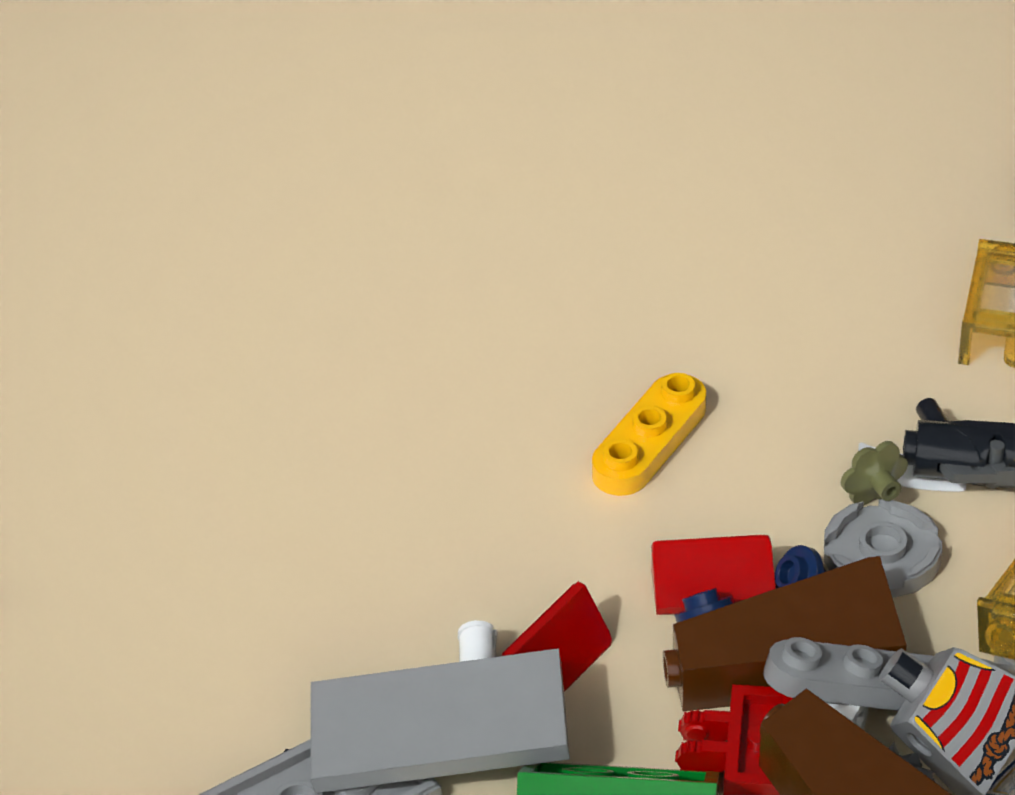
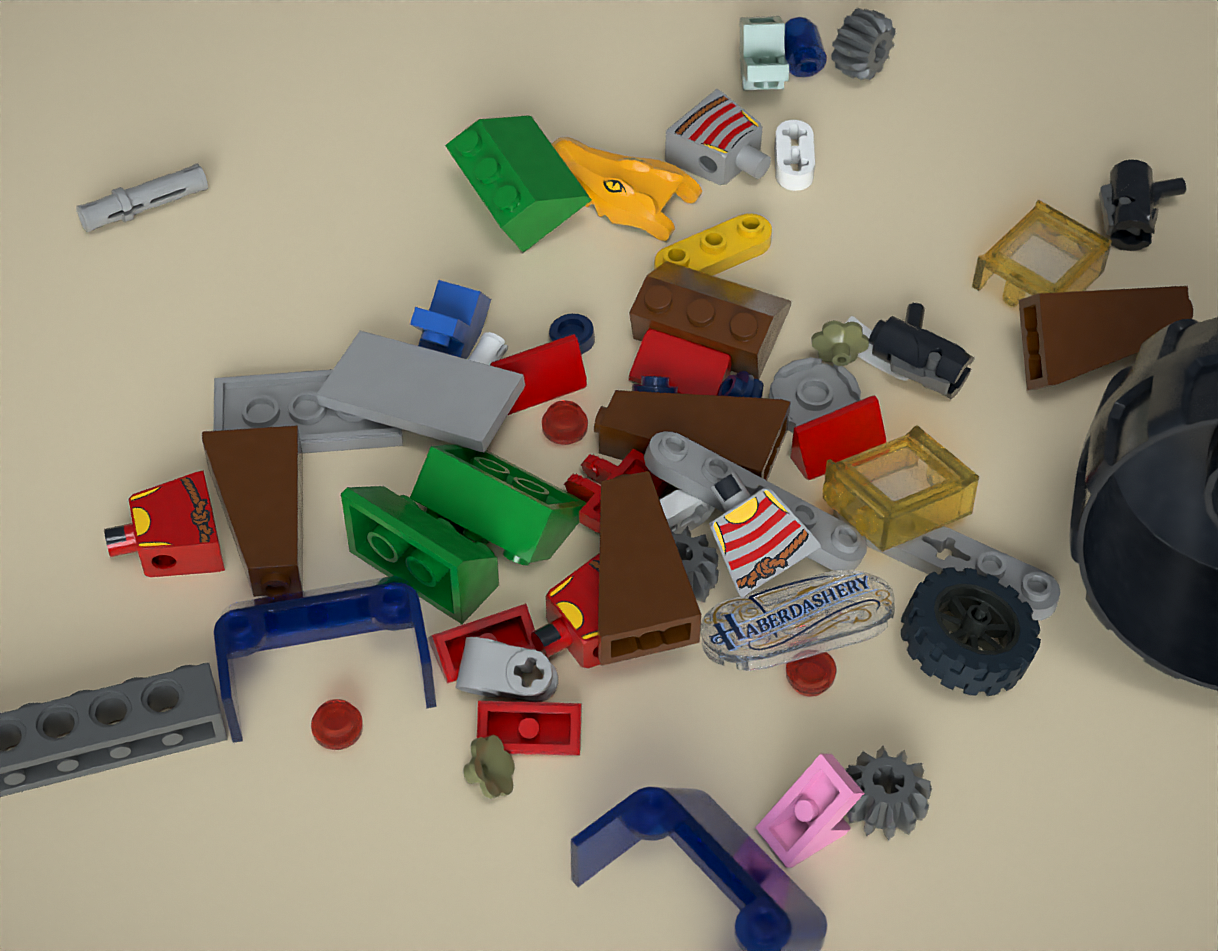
camera: 25 degrees right, 10 degrees up
none -> blue brick [410,280,491,359]
none -> green slope [445,115,592,253]
none -> clear red plate [542,400,588,445]
none -> dark blue tile [549,314,595,354]
none -> light orange animal [551,137,702,241]
none -> reddish brown slope [629,261,791,380]
none -> light grey torso [665,89,771,185]
none -> brick [740,16,789,90]
none -> white beam [774,120,815,191]
none -> clear blue brick [784,17,827,77]
none -> red slope [790,395,886,480]
none -> dark grey gear [831,8,896,80]

